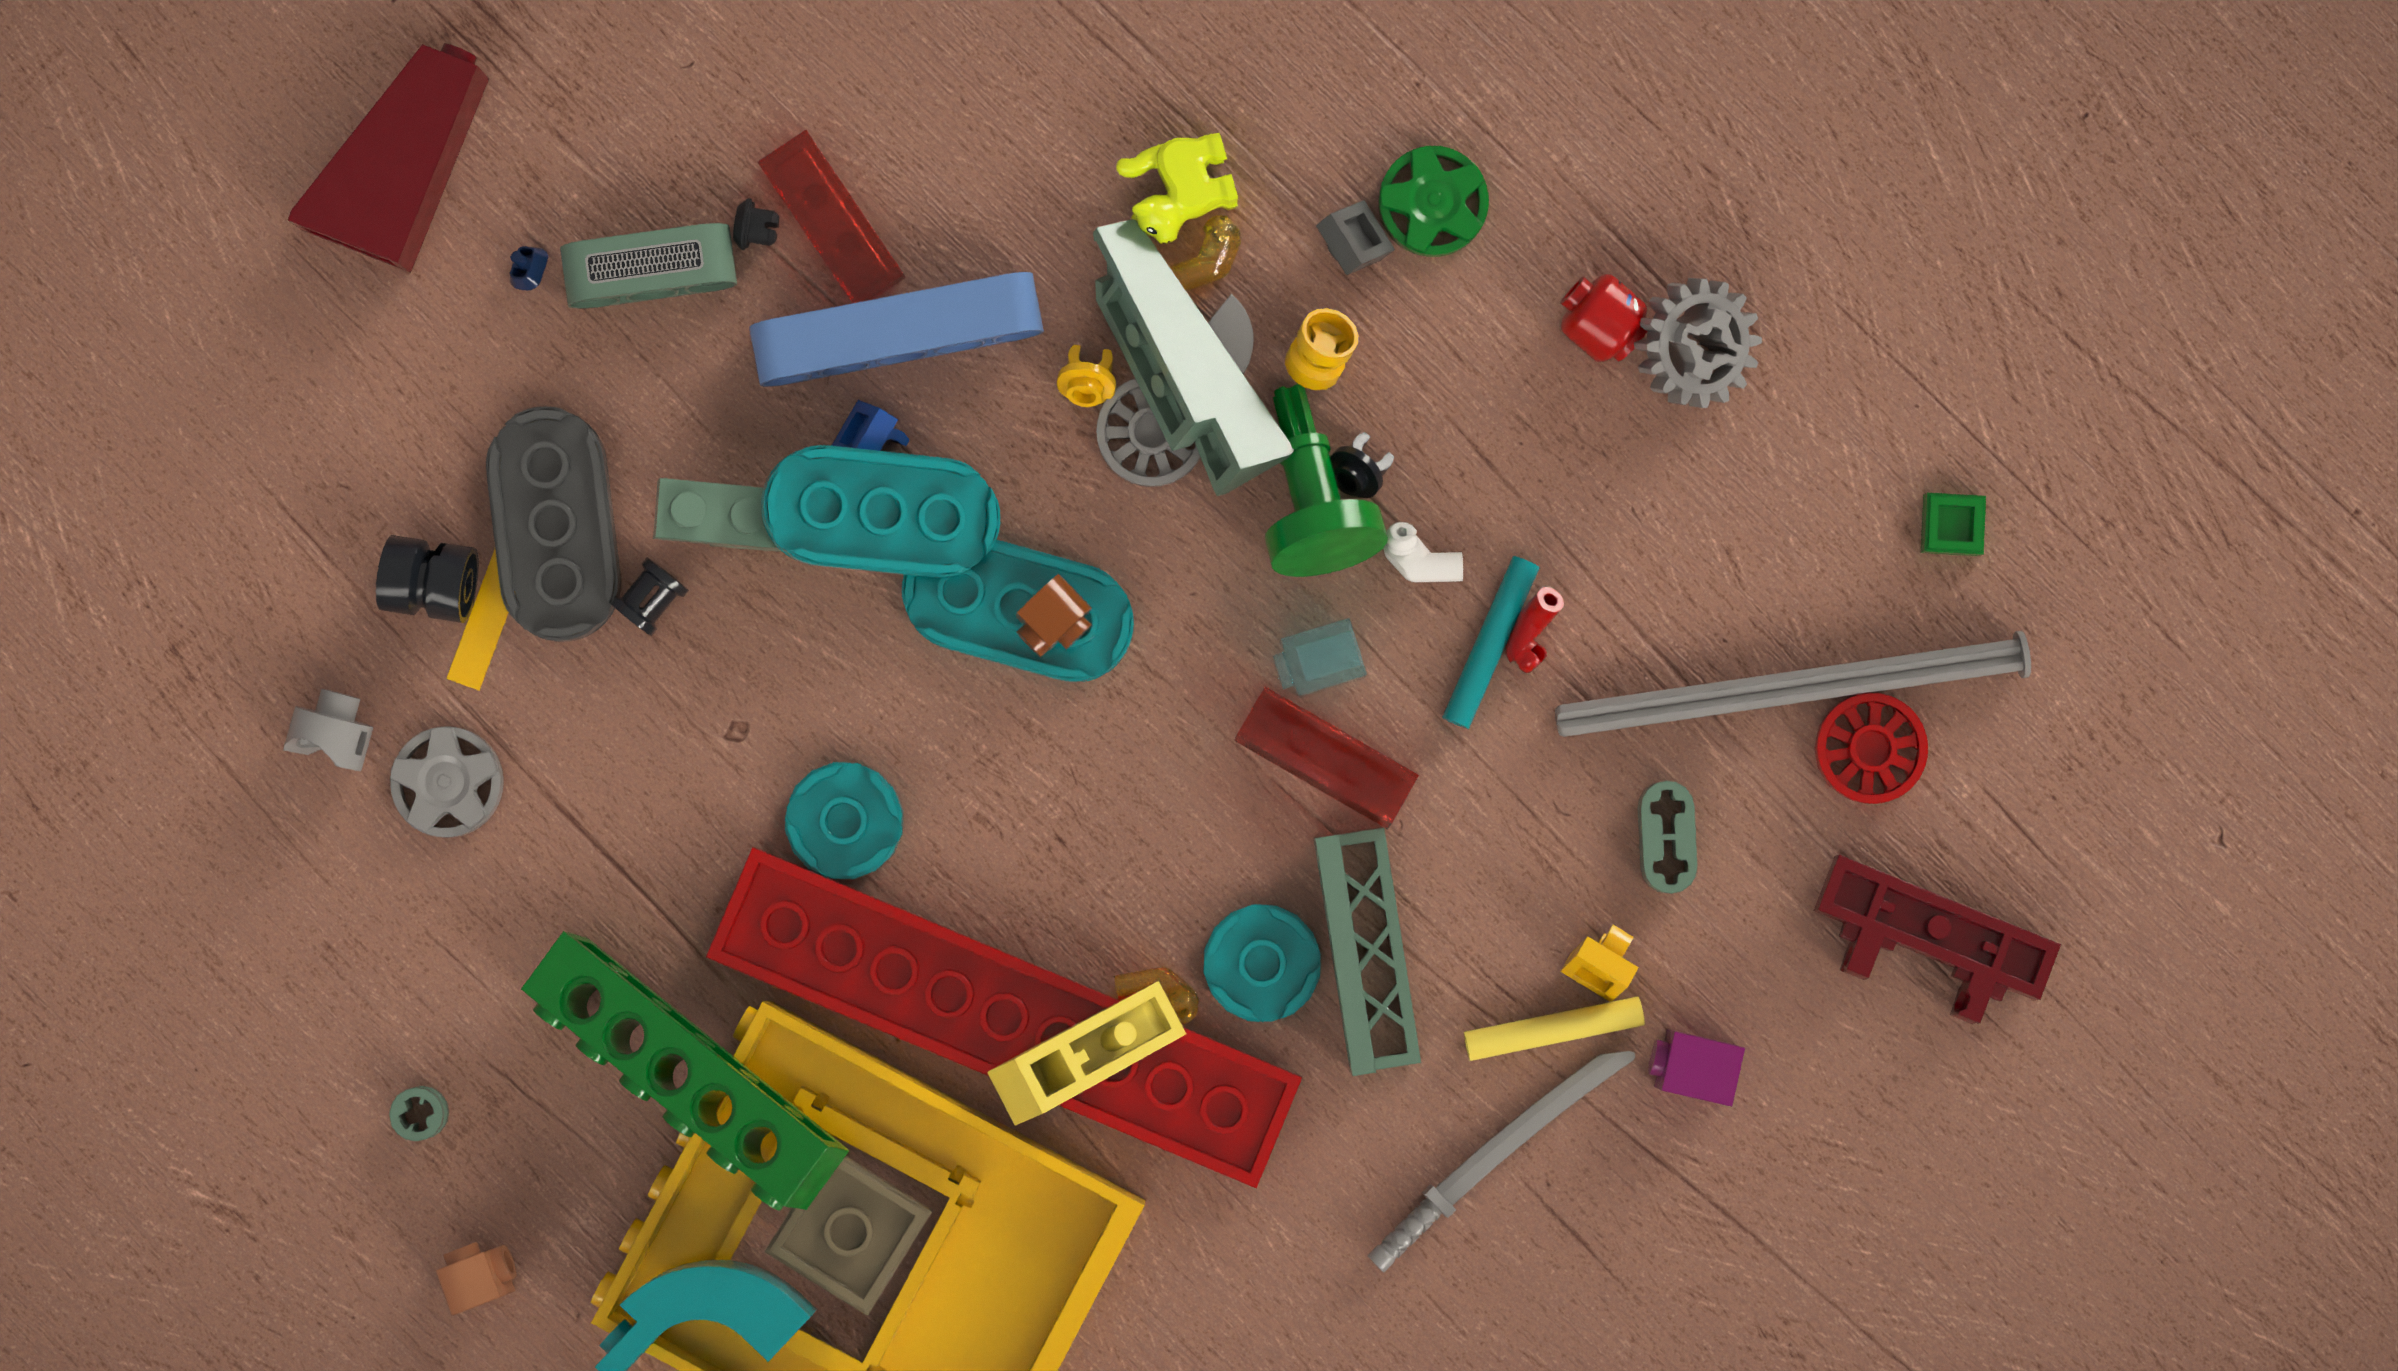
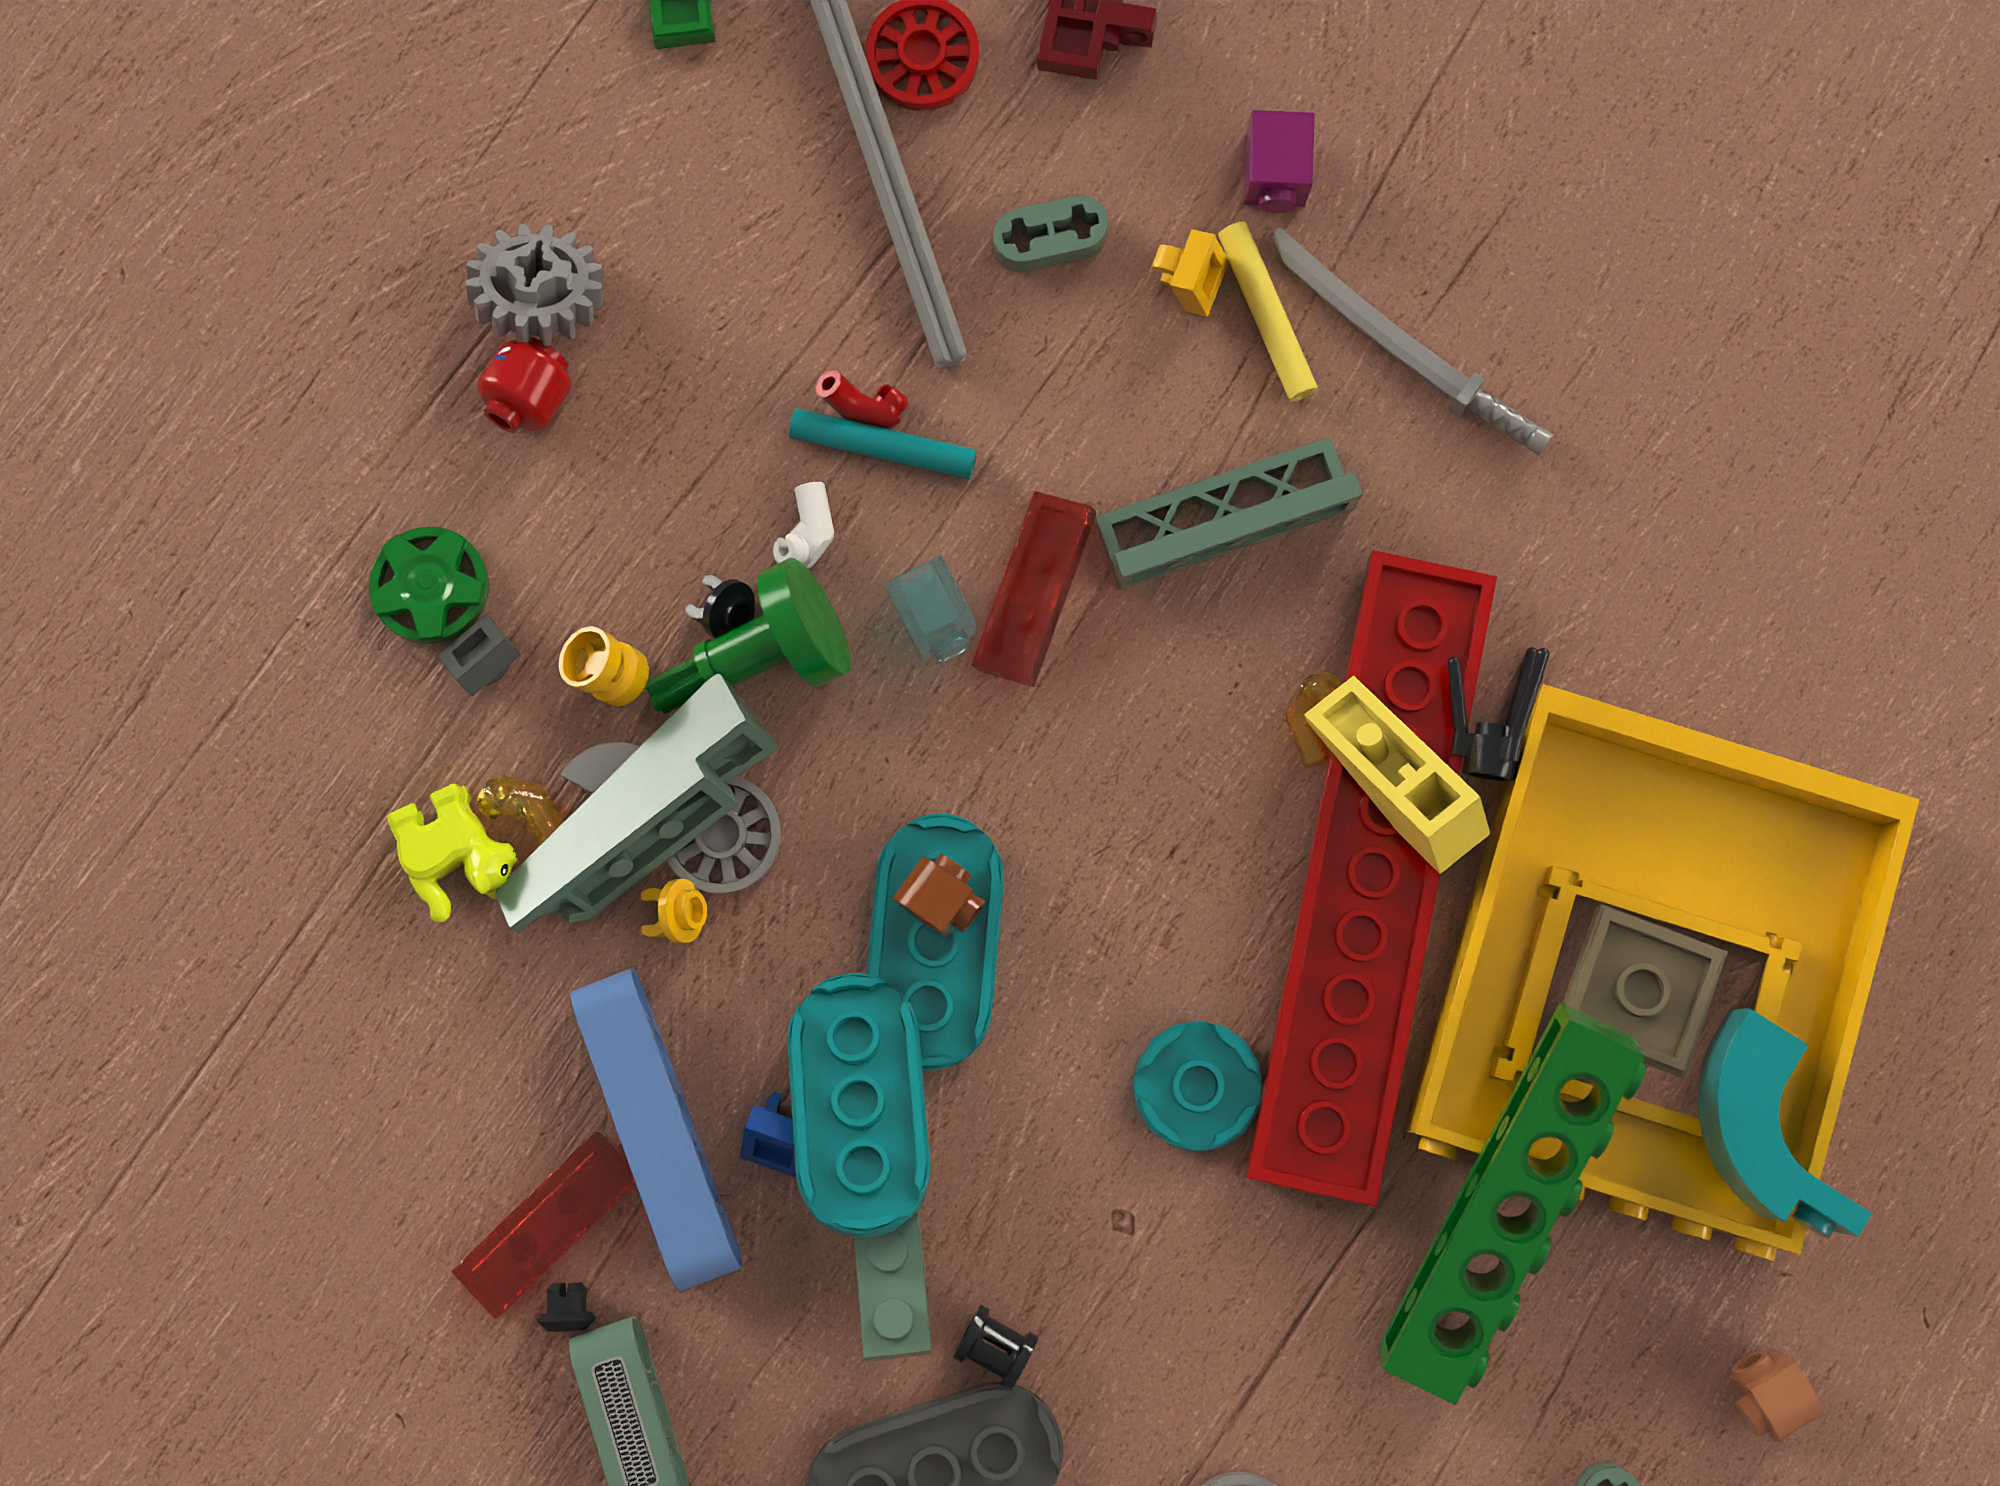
camera: 100 degrees left, 5 degrees down
teal tile [1203,904,1321,1022] -> none
none -> black plant [1447,647,1550,782]

